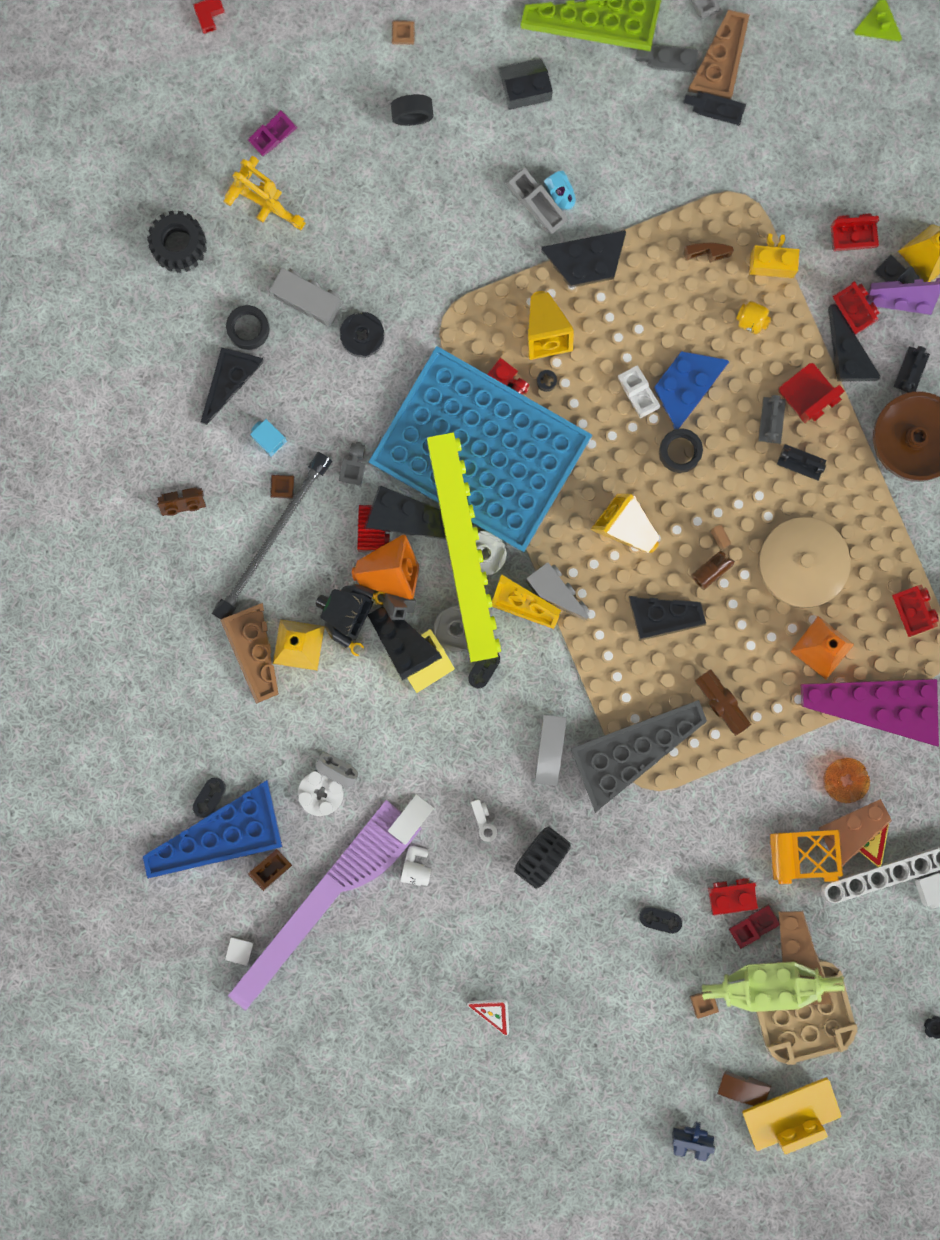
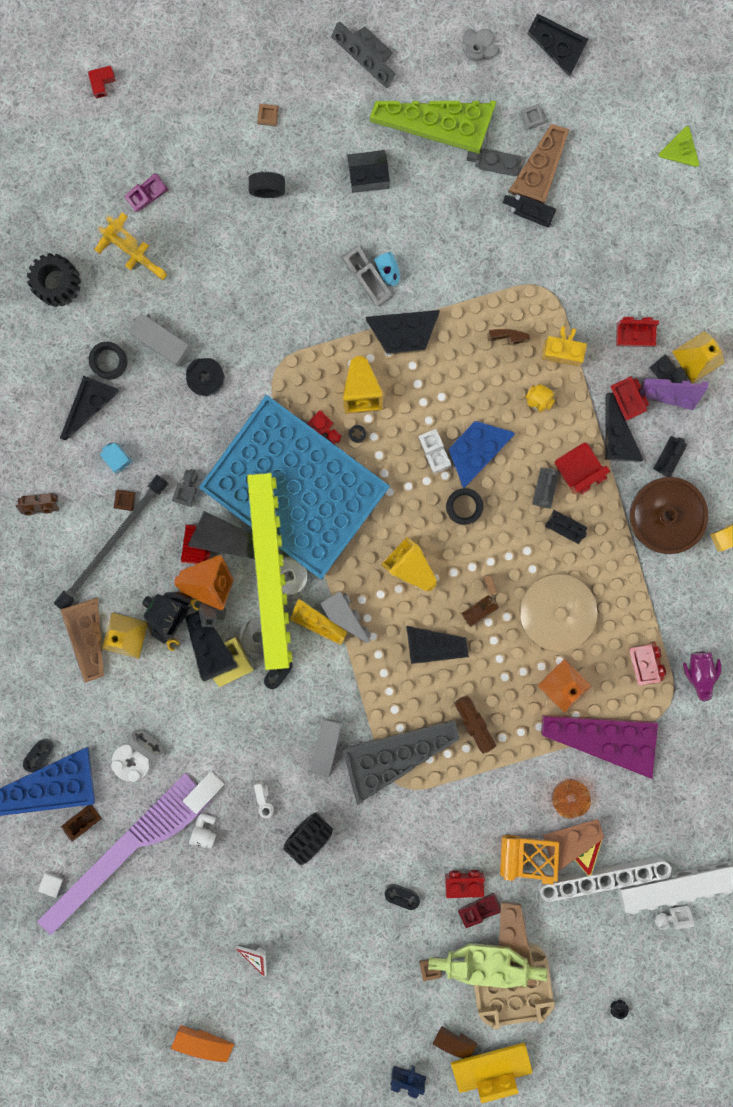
camera: 20 degrees right, 5 degrees up
none -> orange slope [171,1025,234,1062]

